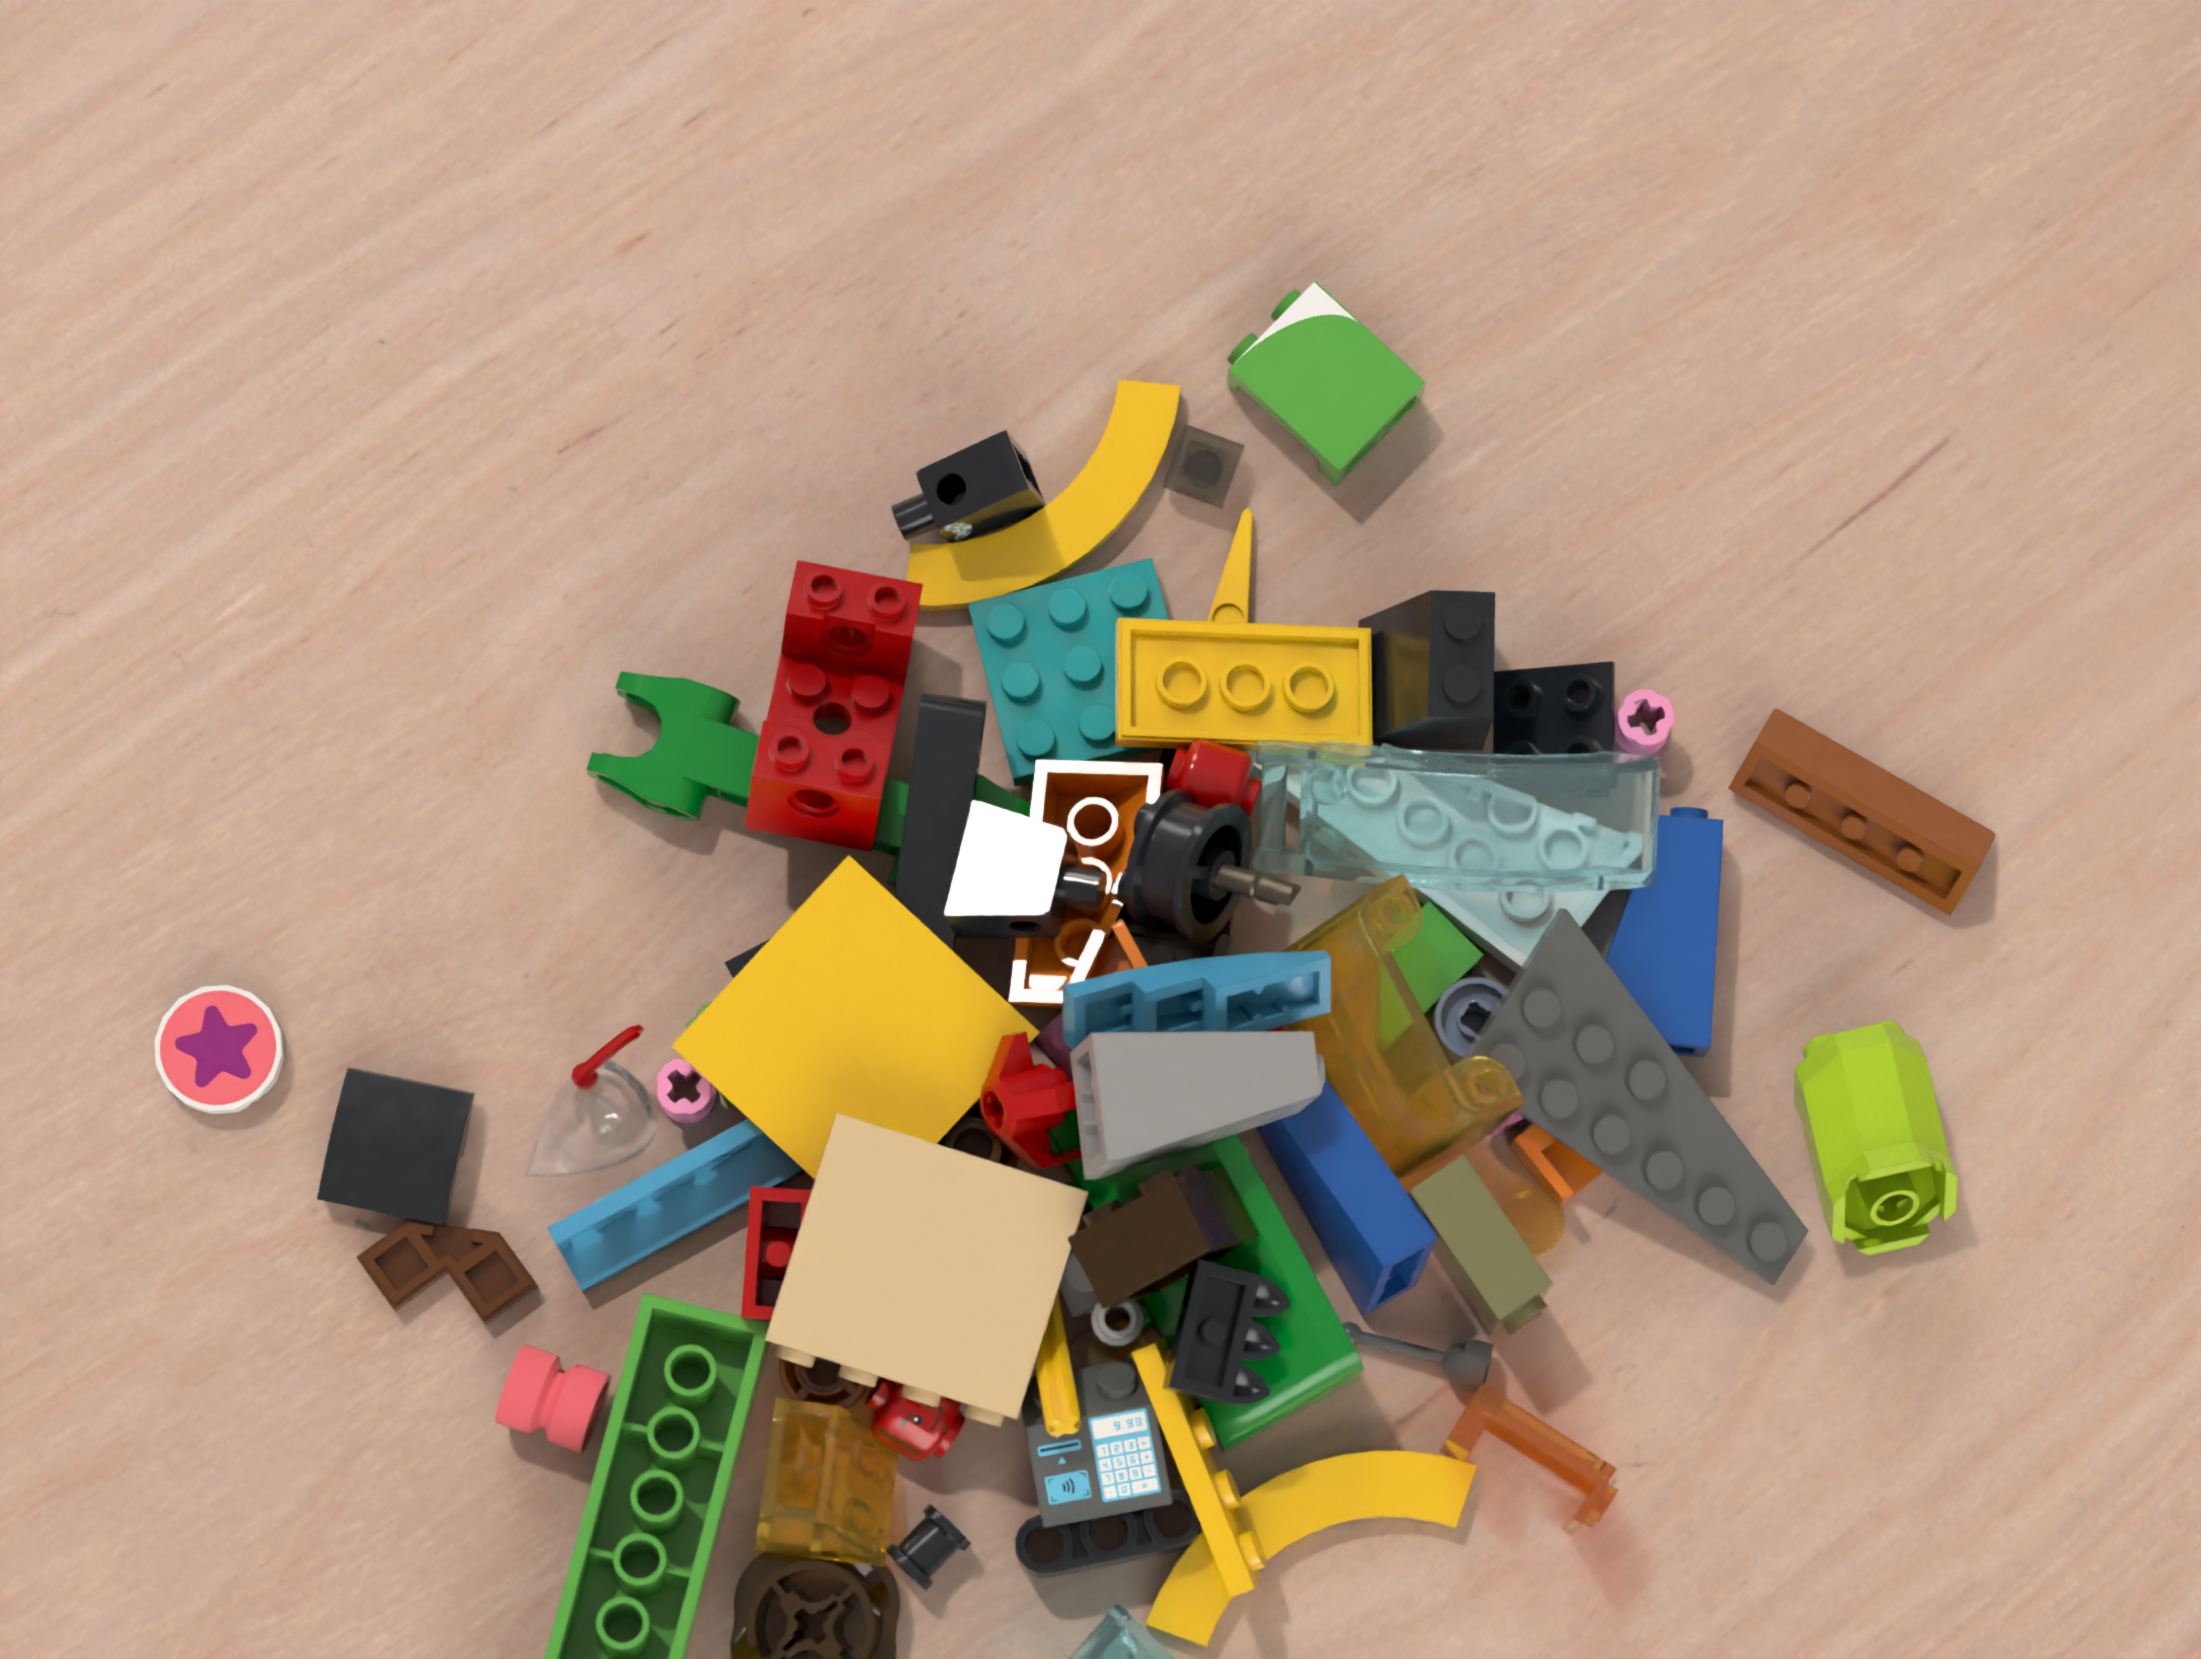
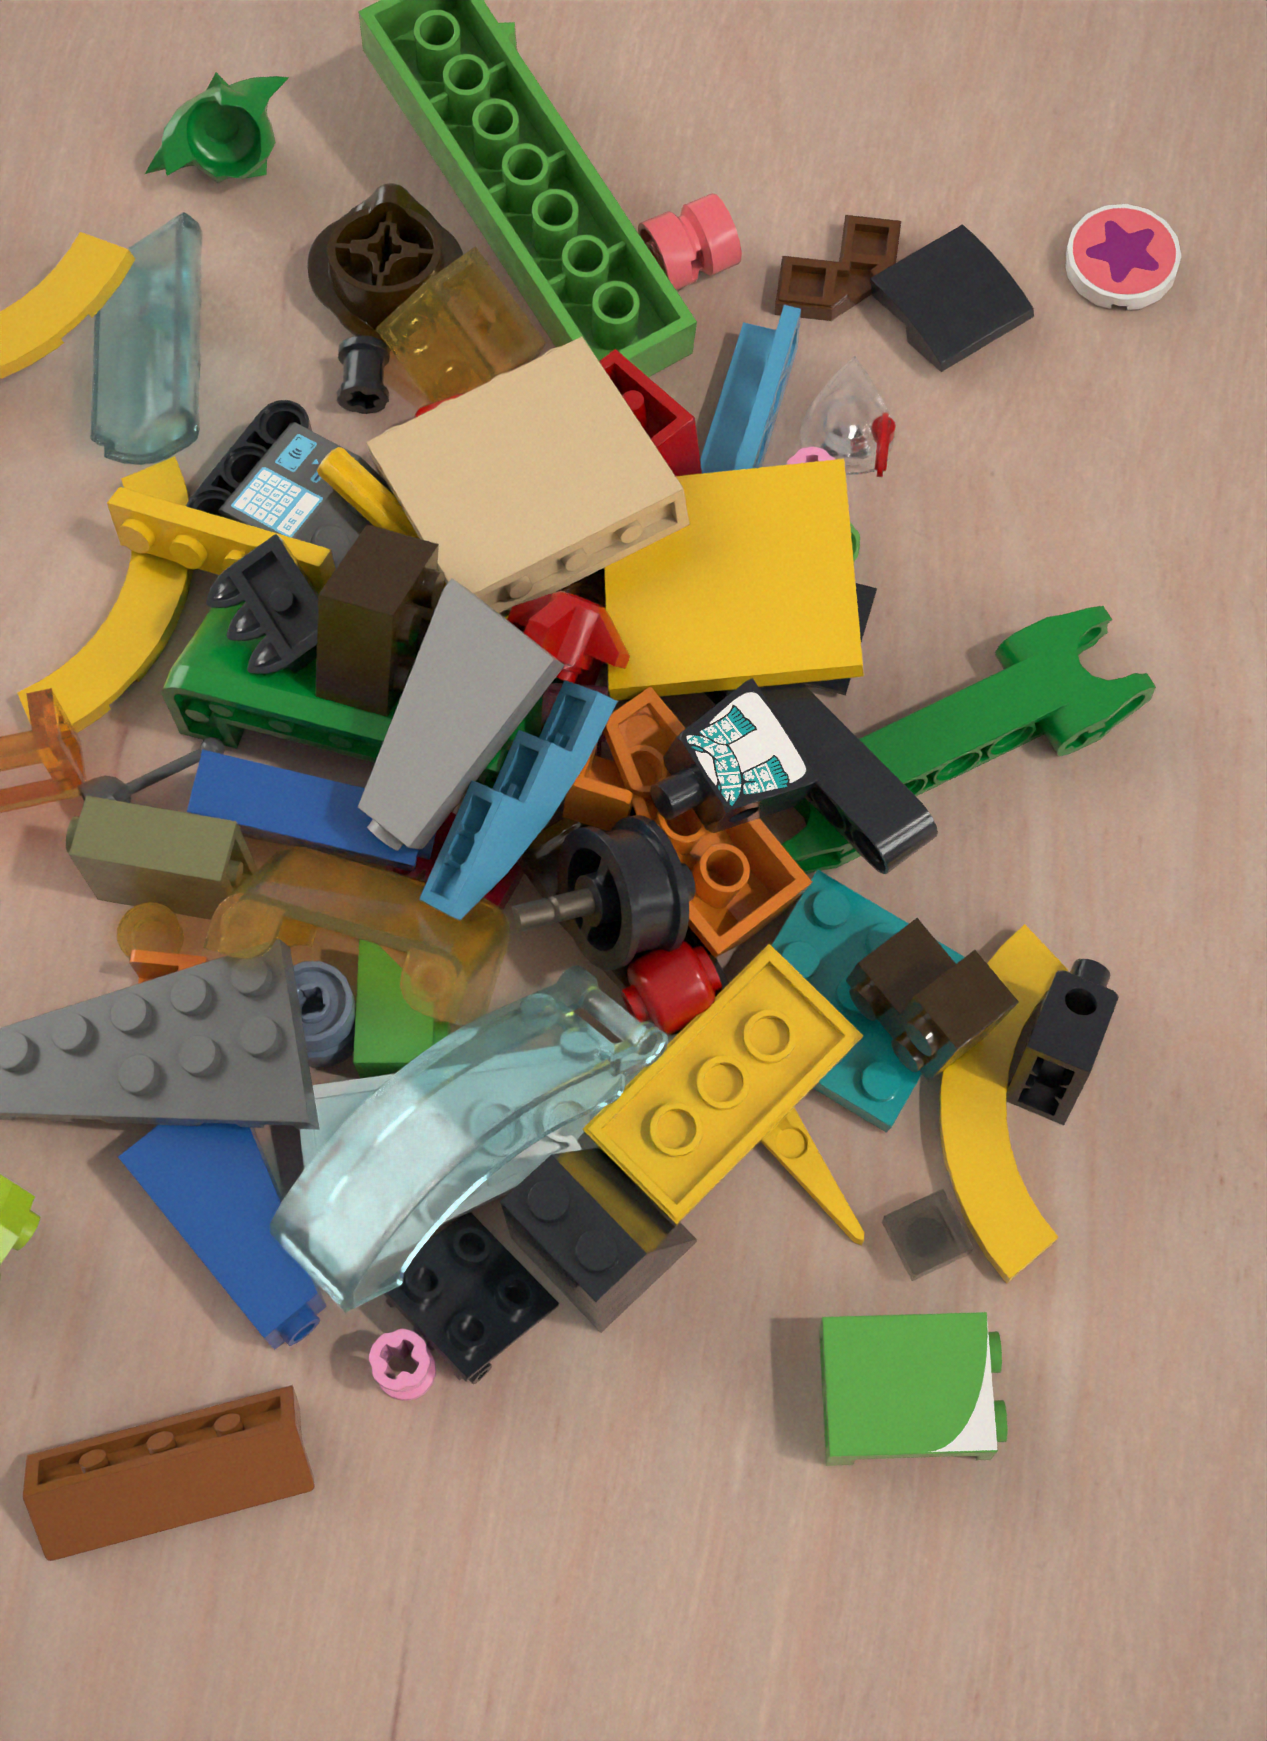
camera: 140 degrees right, 10 degrees down
red plate [745,560,923,852] -> none
none -> dark brown brick [846,918,1019,1082]

